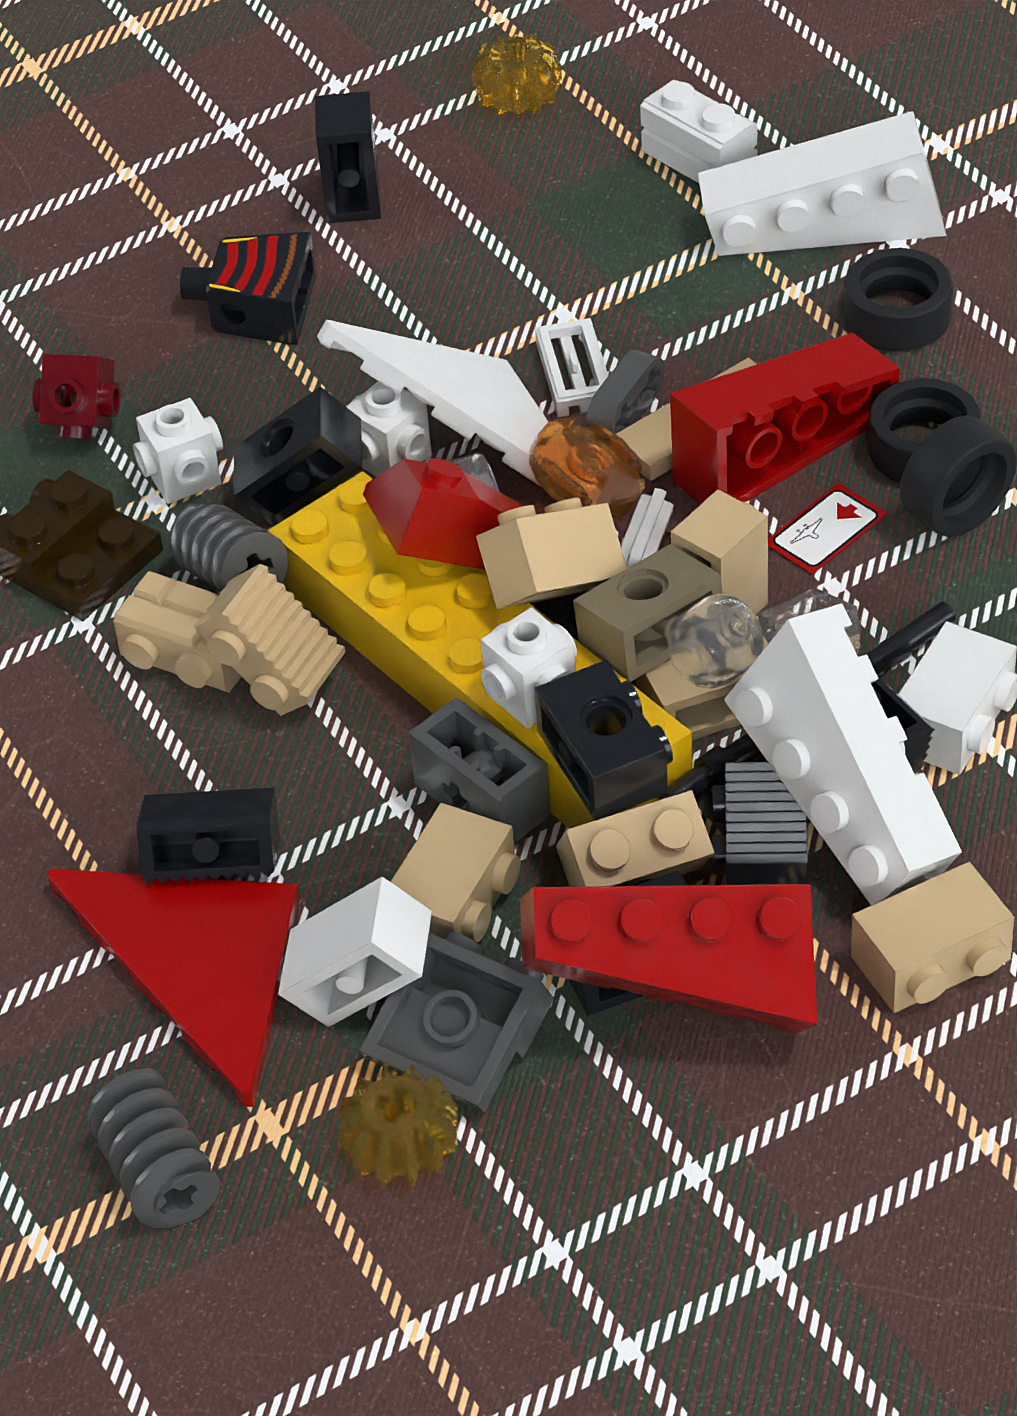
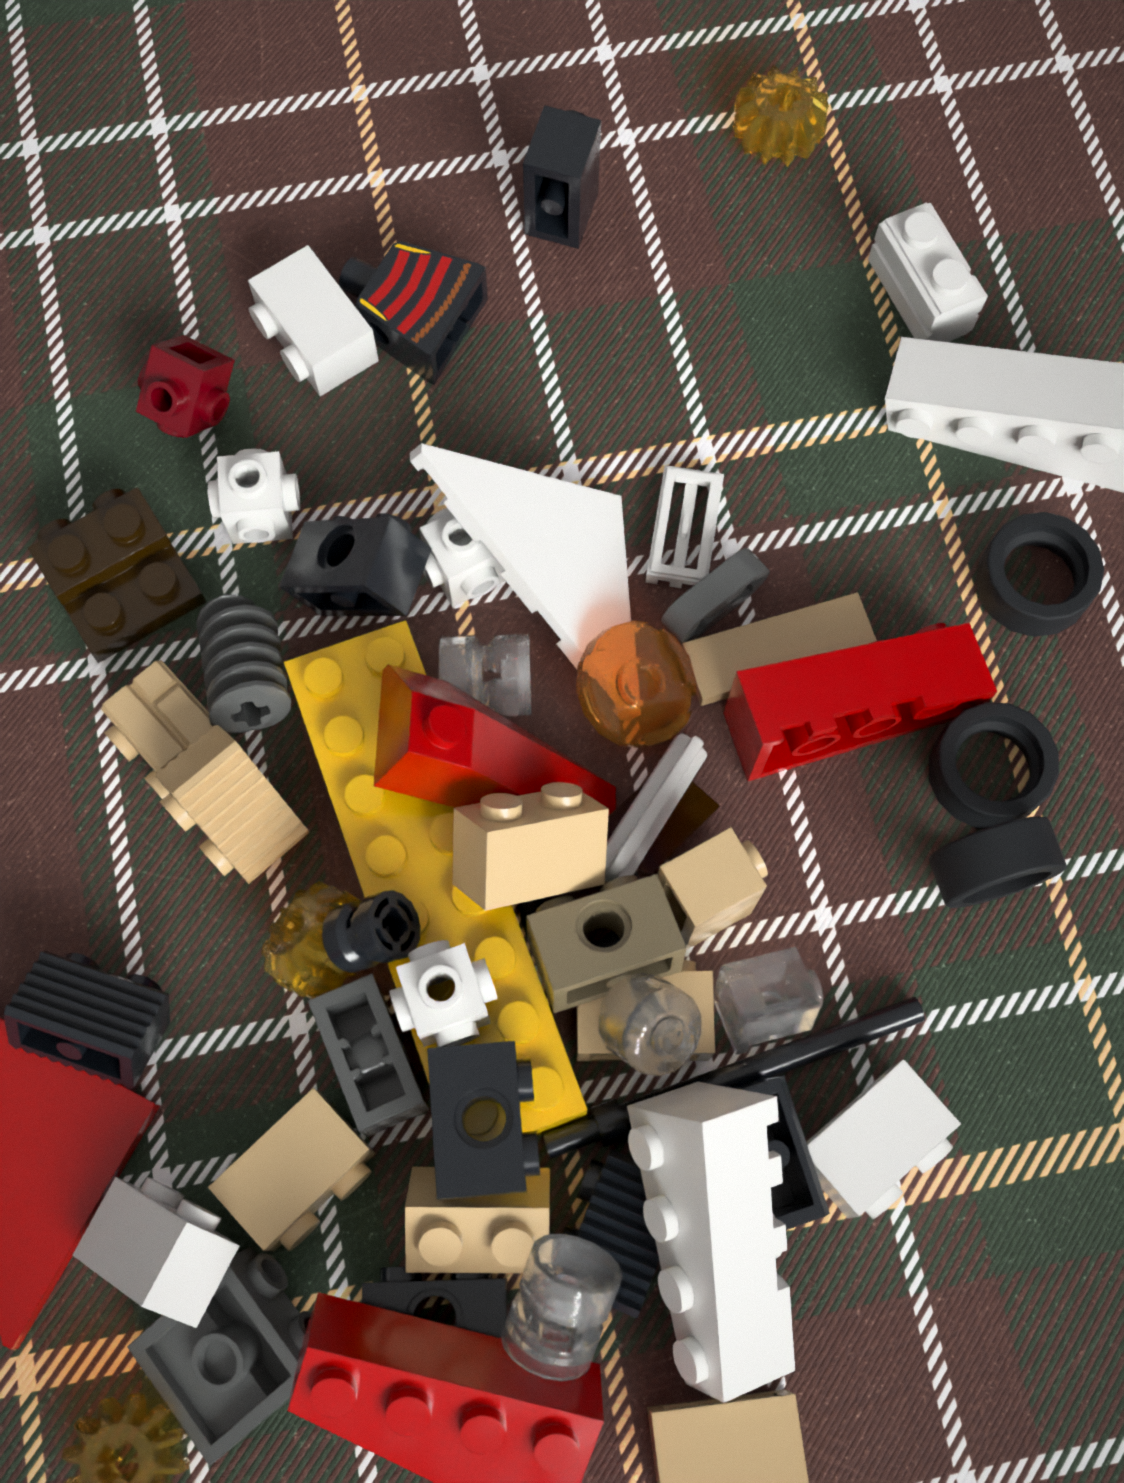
camera: 15 degrees right, 25 degrees up
white sticker [768,483,889,575] -> none
none -> white brick [248,245,379,396]
none -> clear yellow gear [261,881,359,999]
none -> black wheel [322,890,421,973]
none -> clear wheel [501,1234,623,1381]

